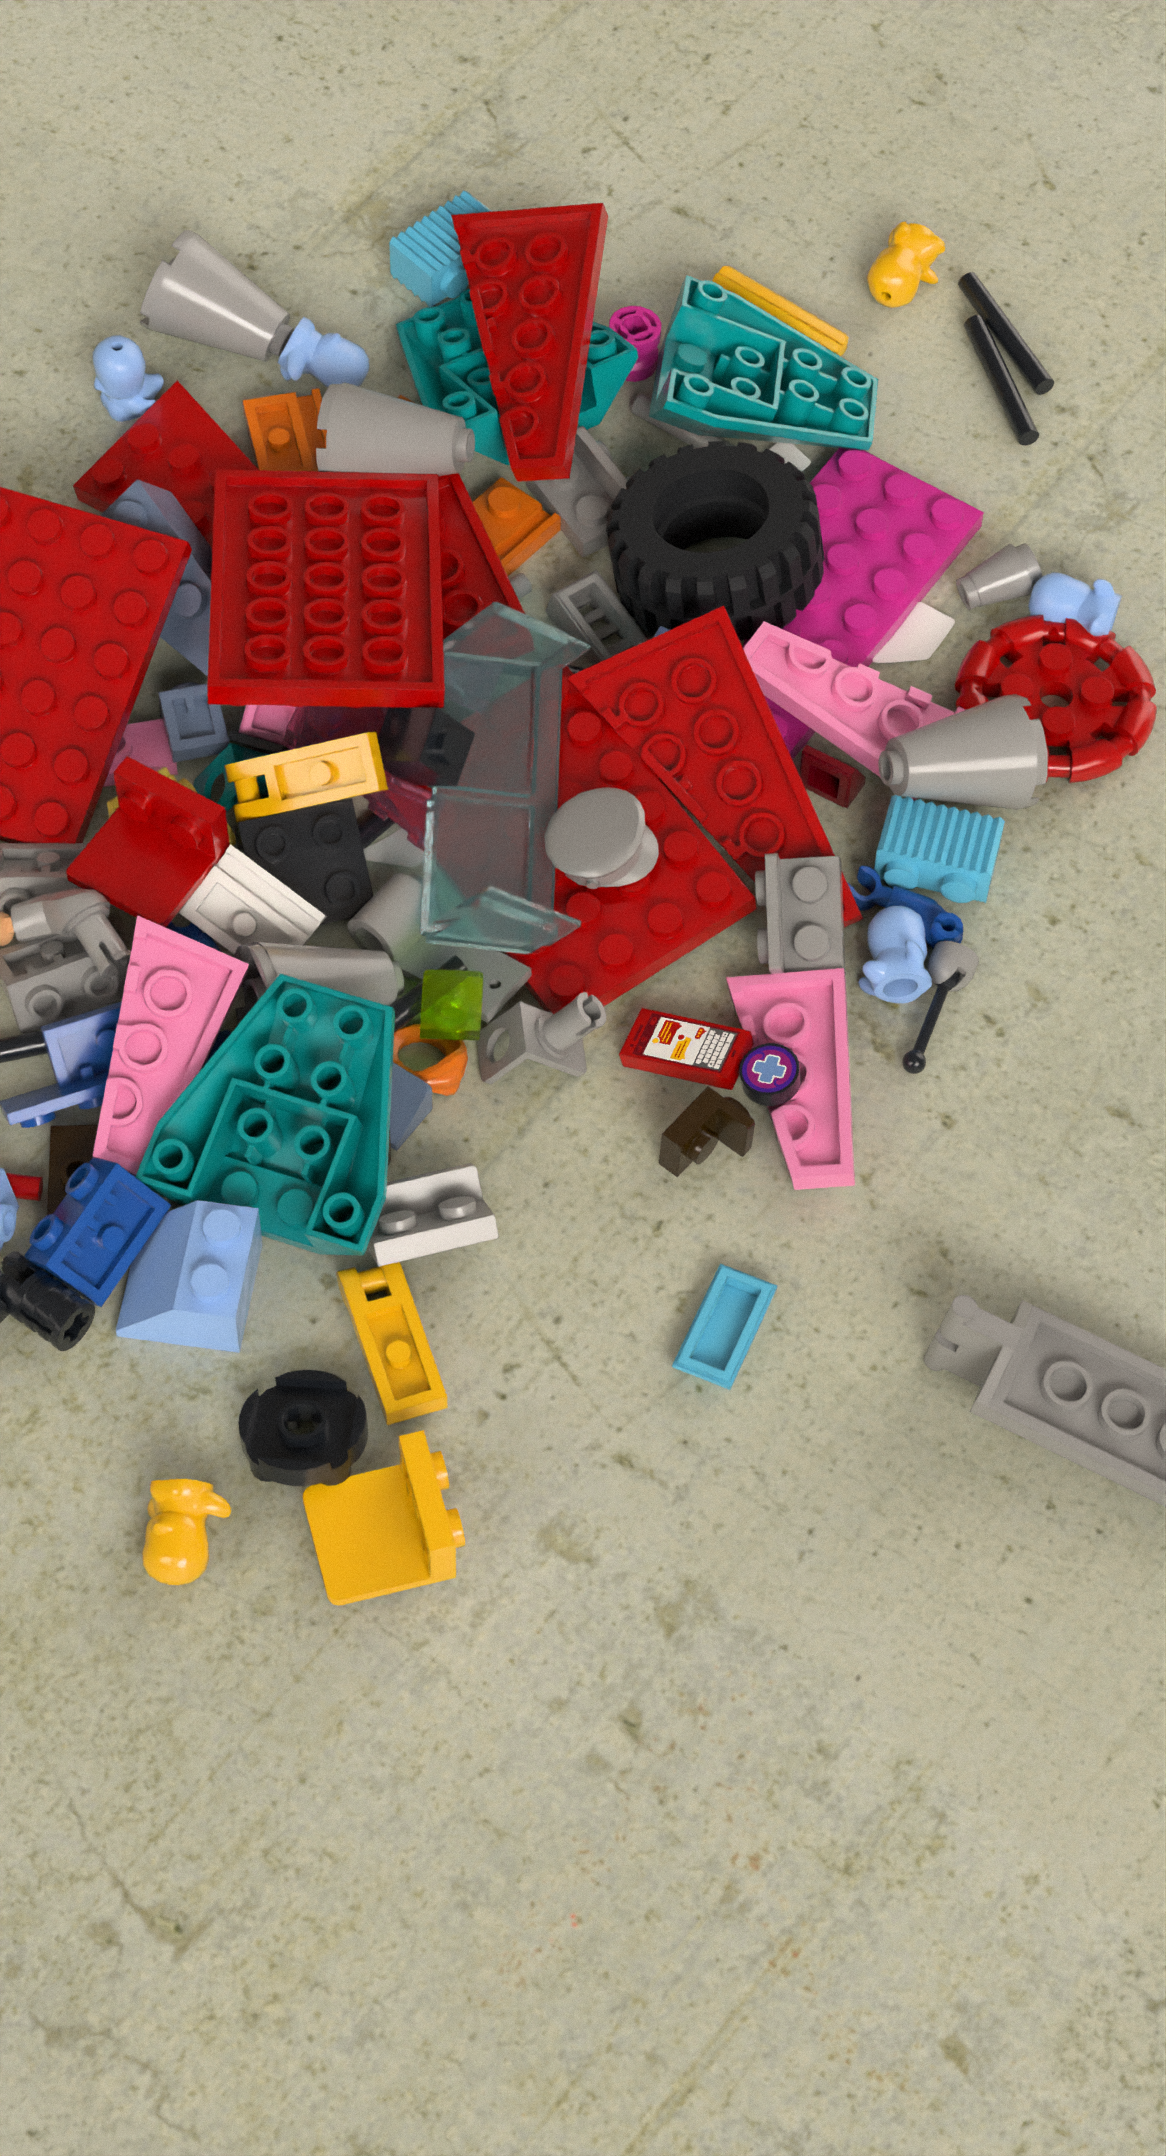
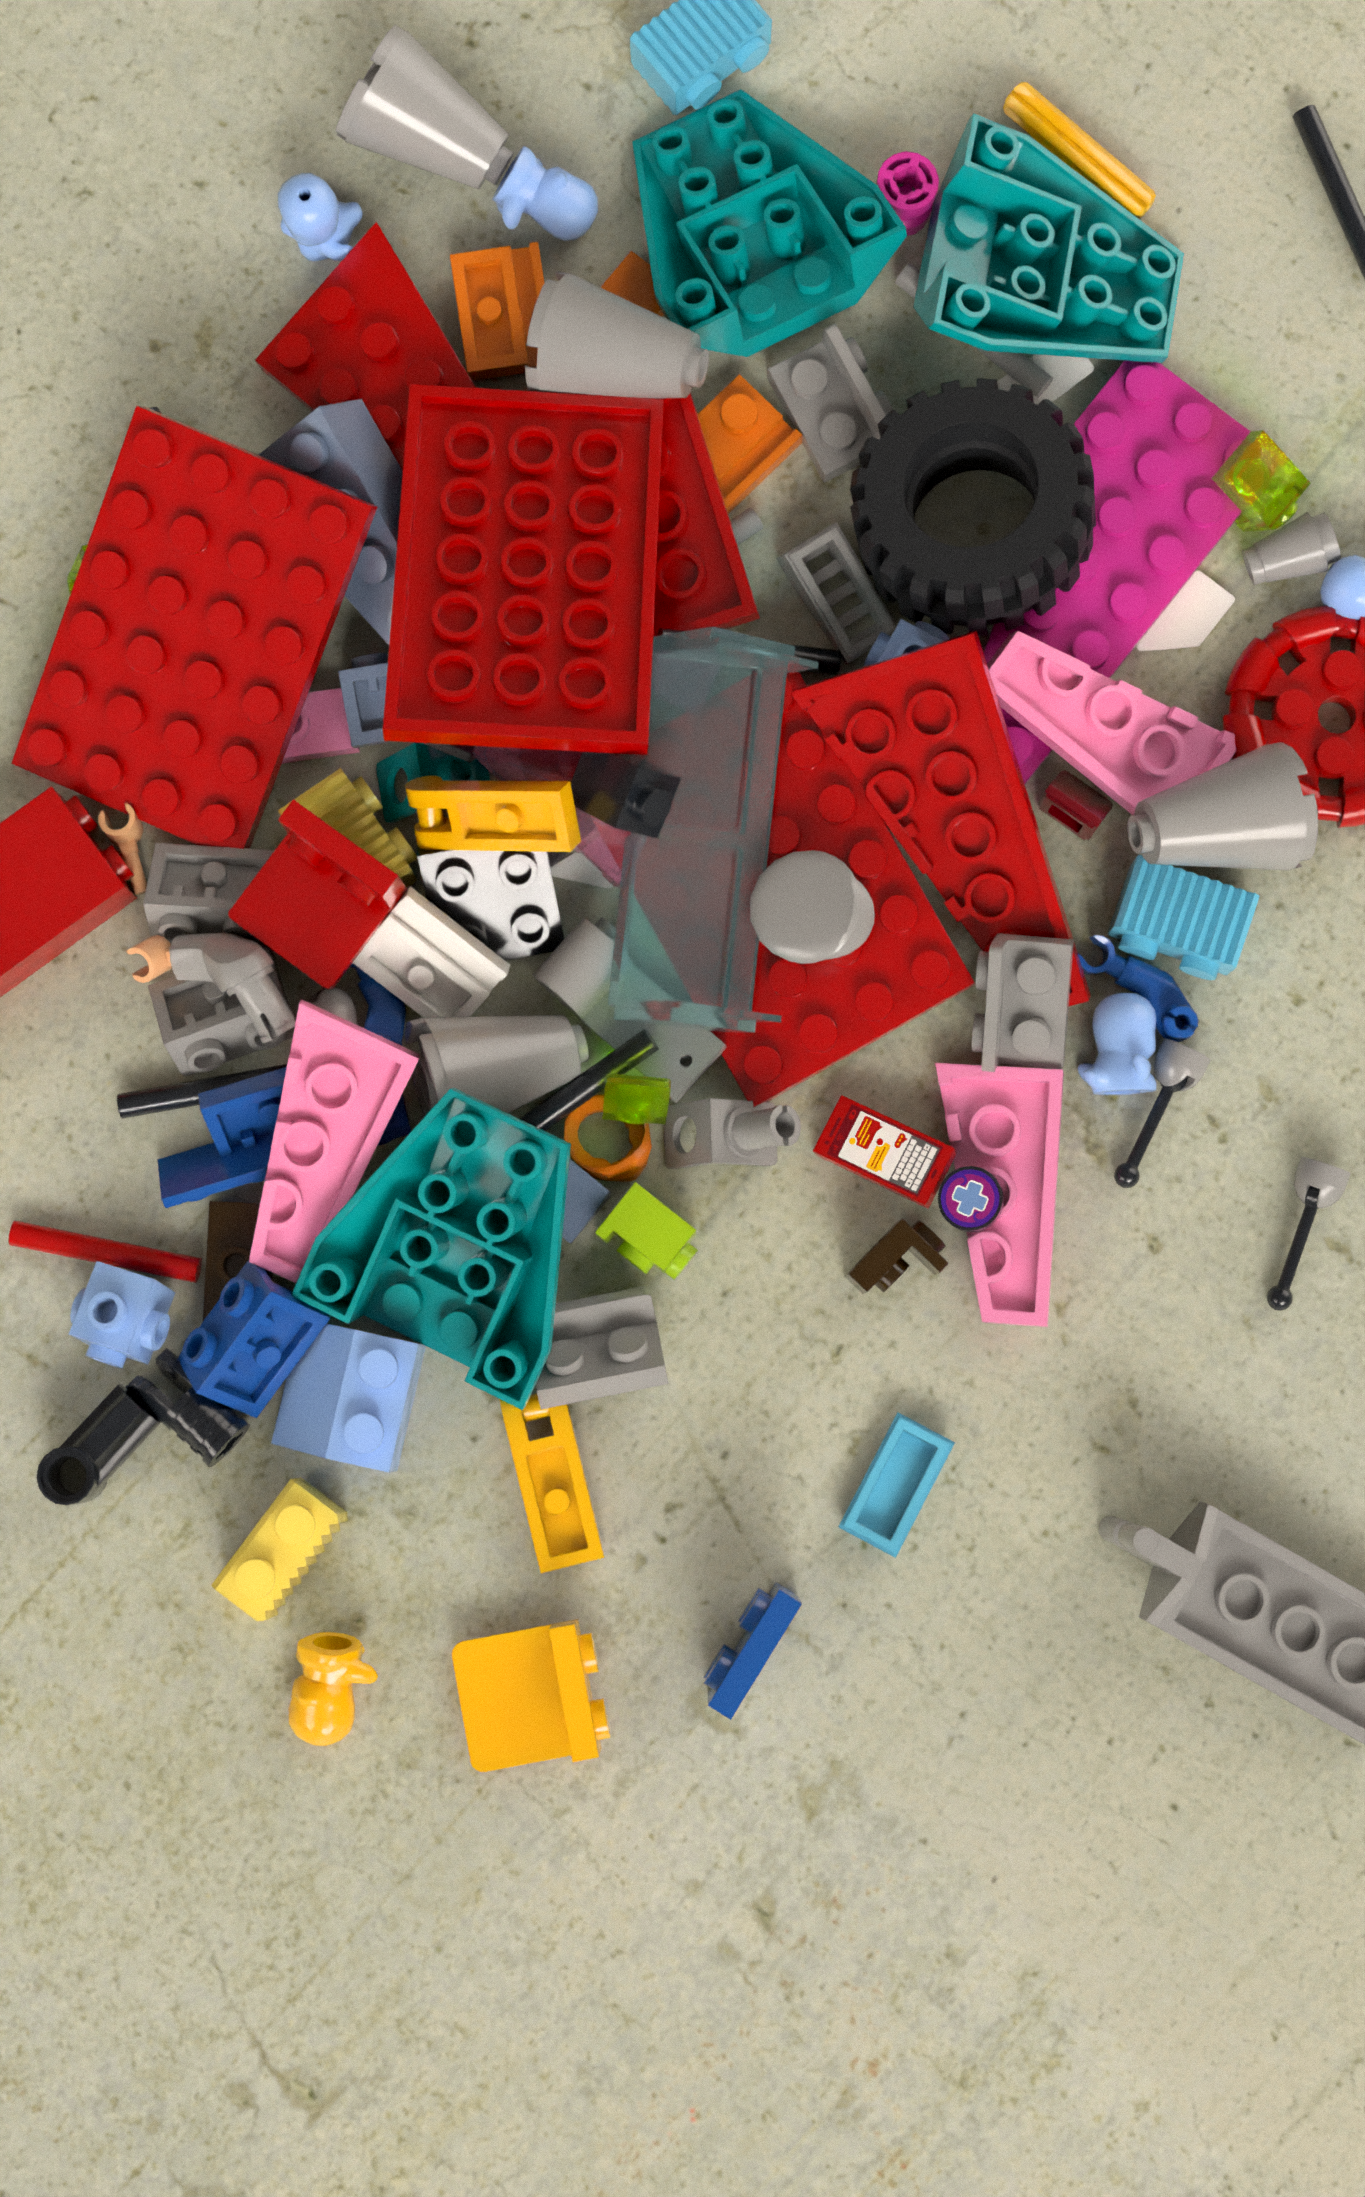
camera: 10 degrees right, 25 degrees up
black plate [238,1370,368,1486] -> none
red wing [451,203,608,482] -> none
yellow animal [867,221,945,308] -> none
black bar [964,315,1039,446] -> none
none -> light yellow brick [211,1477,348,1621]
none -> lime brick [595,1182,698,1280]
none -> blue plate [704,1582,802,1720]
none -> clear neon green bracket [1212,430,1311,532]
none -> hinge [1267,1157,1351,1311]

